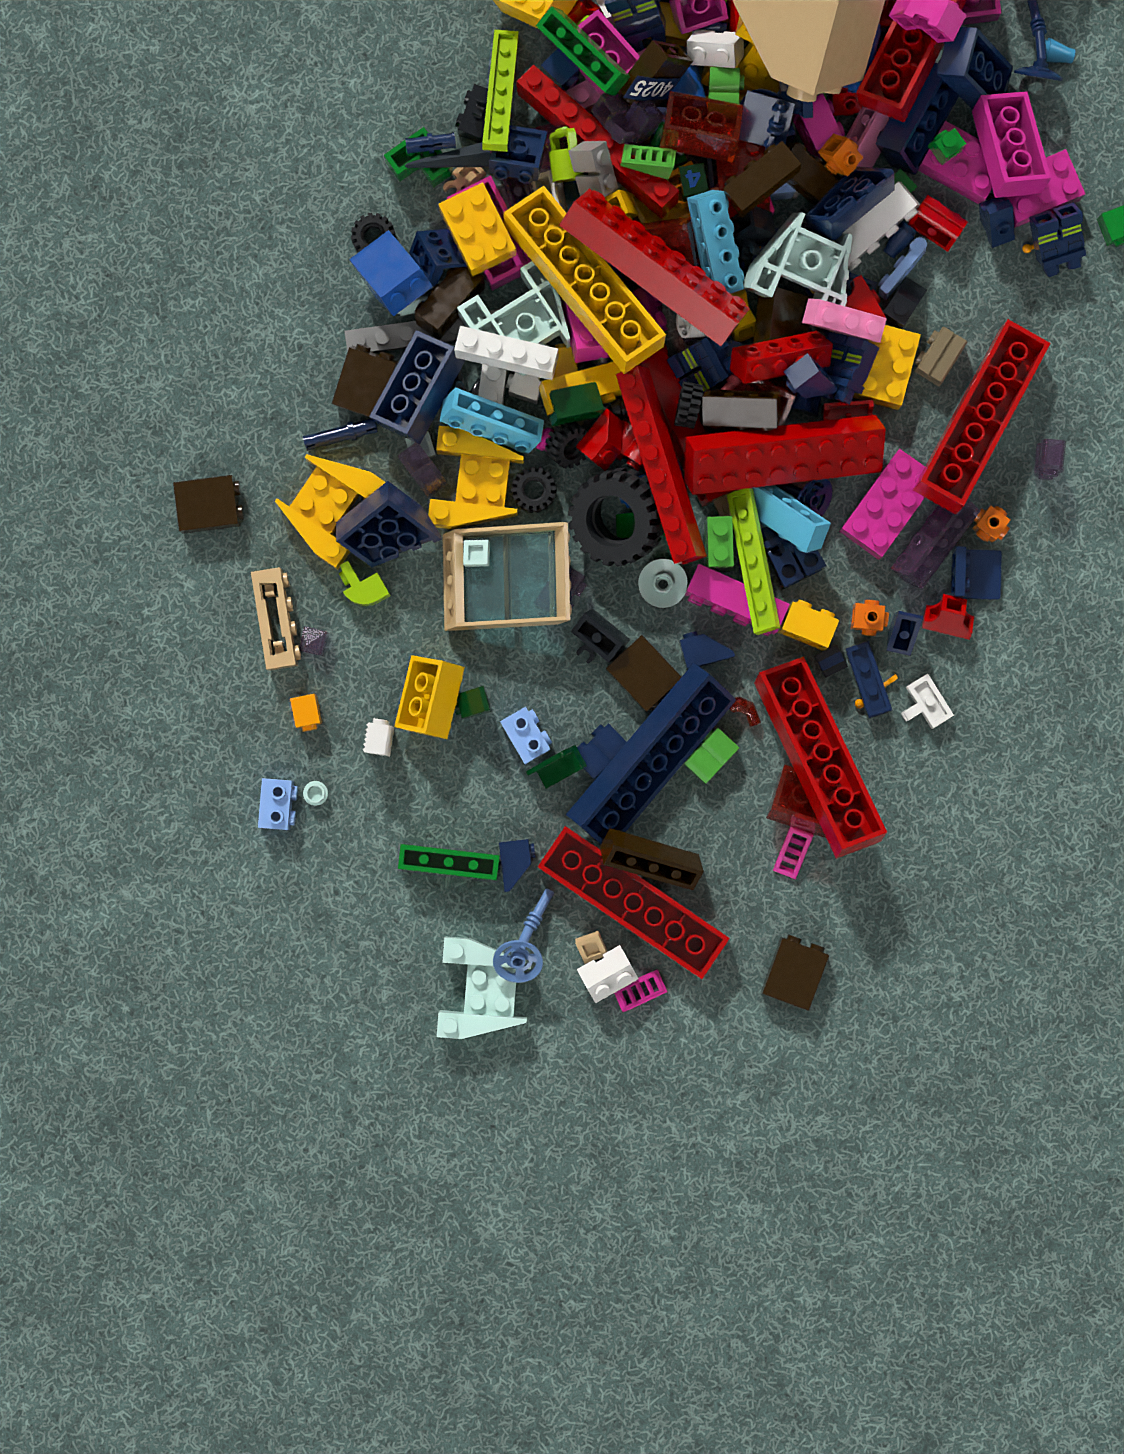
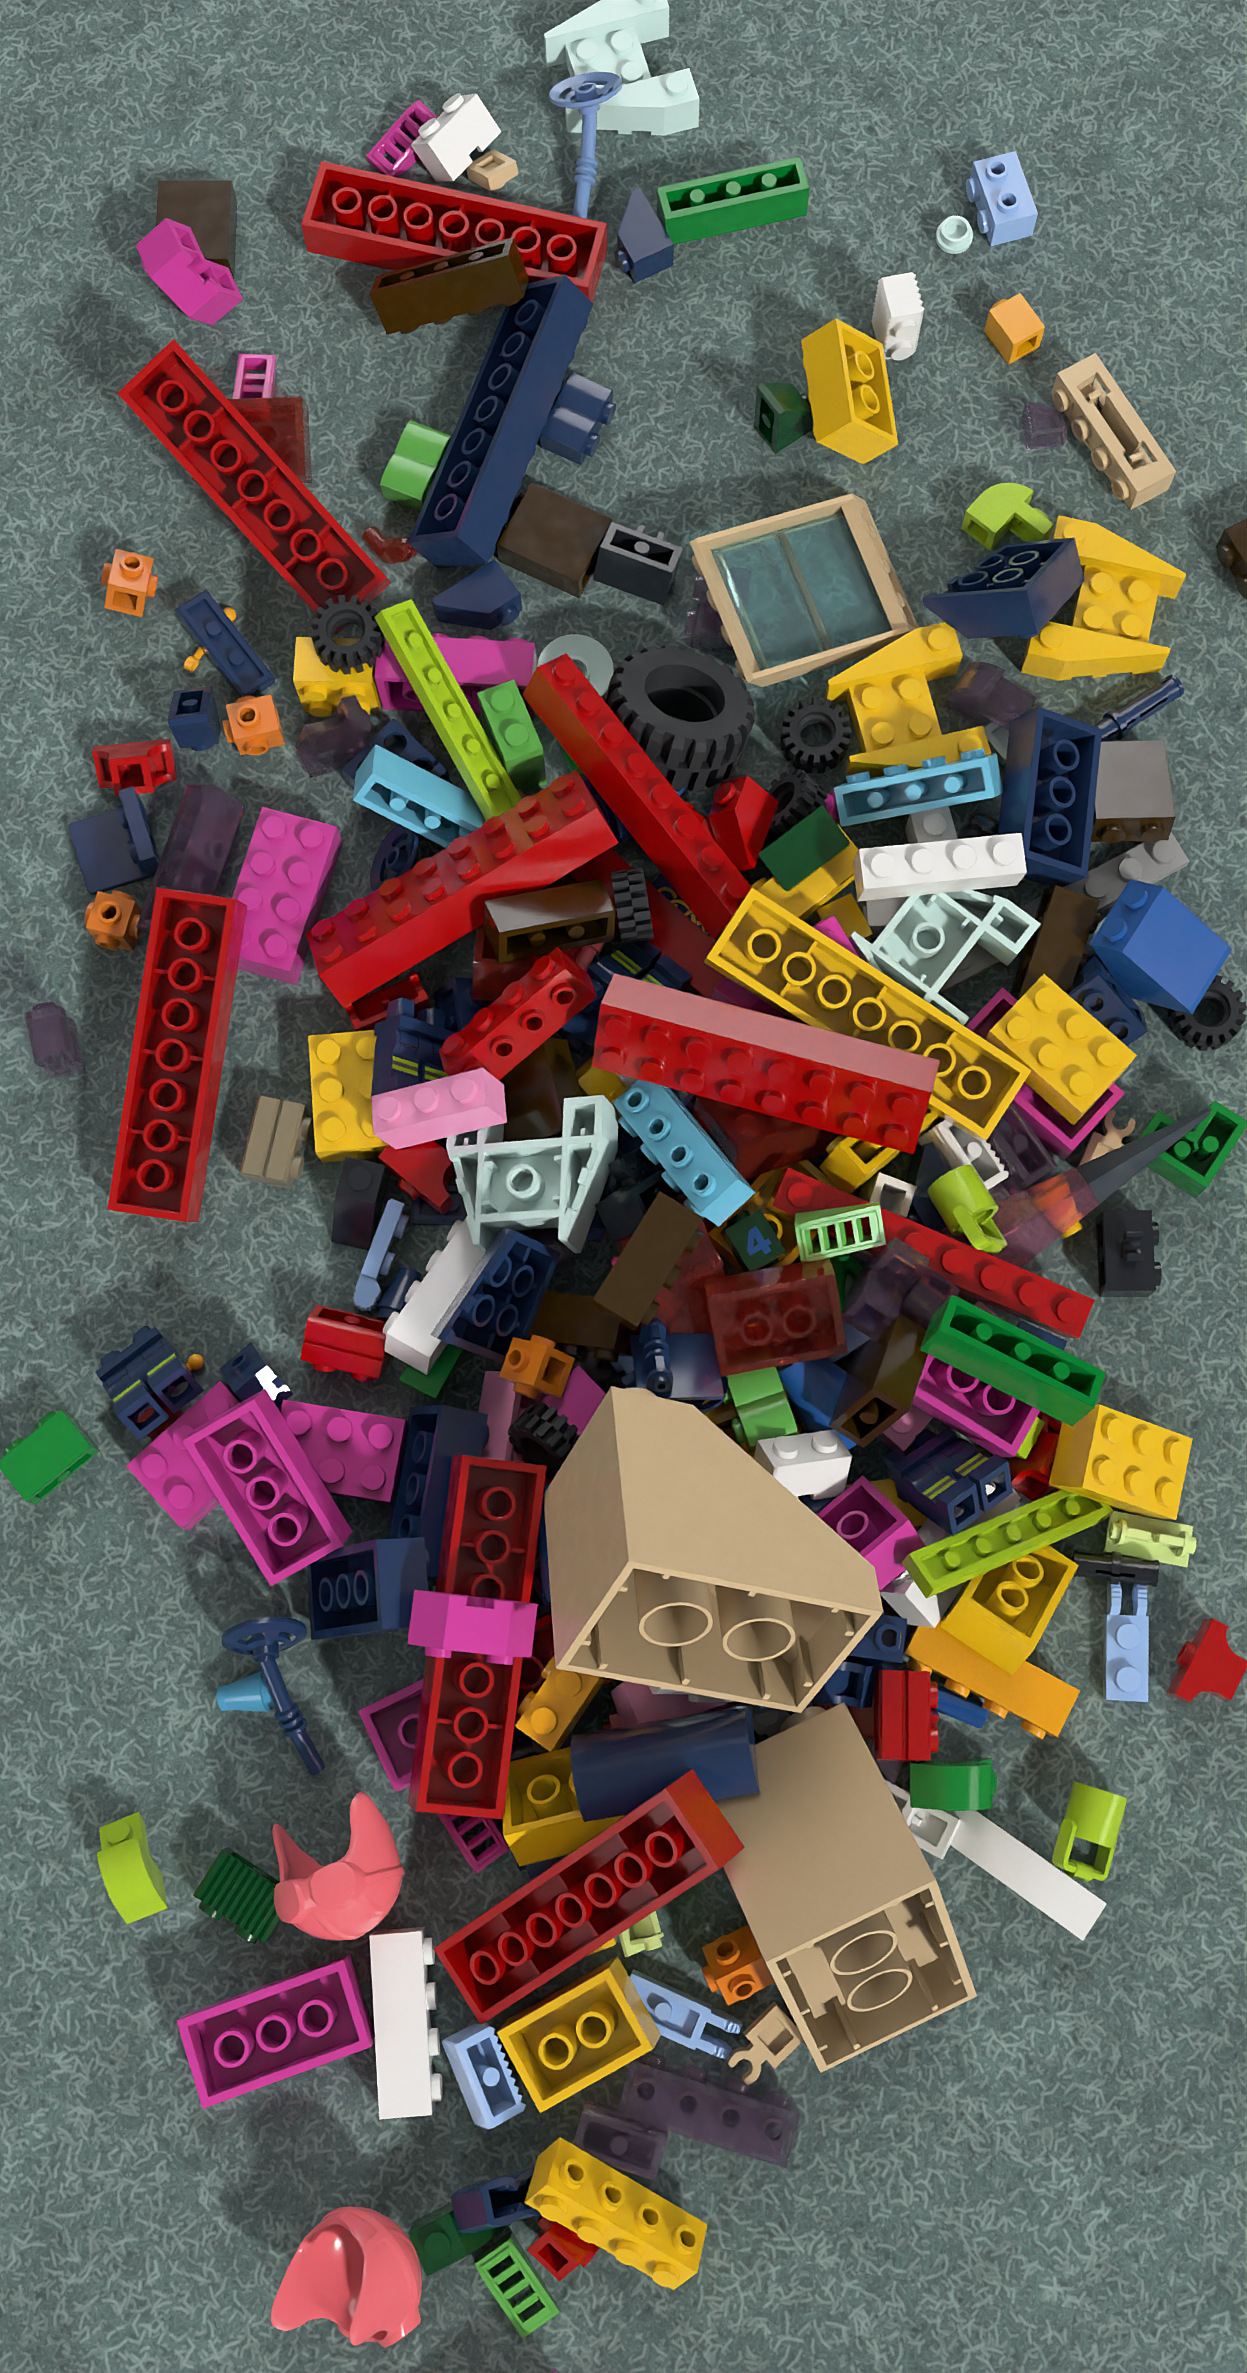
camera: 160 degrees right, 10 degrees down
dark blue pin [405,132,456,154] -> none
light aqua plate [463,540,490,567] -> none
lime plate [482,30,519,152] -> none
dark blue plate [489,125,547,184] -> none
light blue brick [500,707,552,765] -> none
dark green panel [526,745,587,789] -> none
light grey piece [568,141,618,197] -> none
dark blue sticker [623,76,681,100] -> none
dark blue slope [784,353,838,398] -> none
tile [814,645,848,678] -> none
white plate [901,674,954,729] -> none
green brick [928,128,967,165] -> none
none -> orange brick [101,549,159,617]
none -> dark pink brick [136,218,243,325]
none -> brick [295,695,372,778]
none -> black tyre [310,595,385,675]
none -> black tyre [508,1402,581,1479]

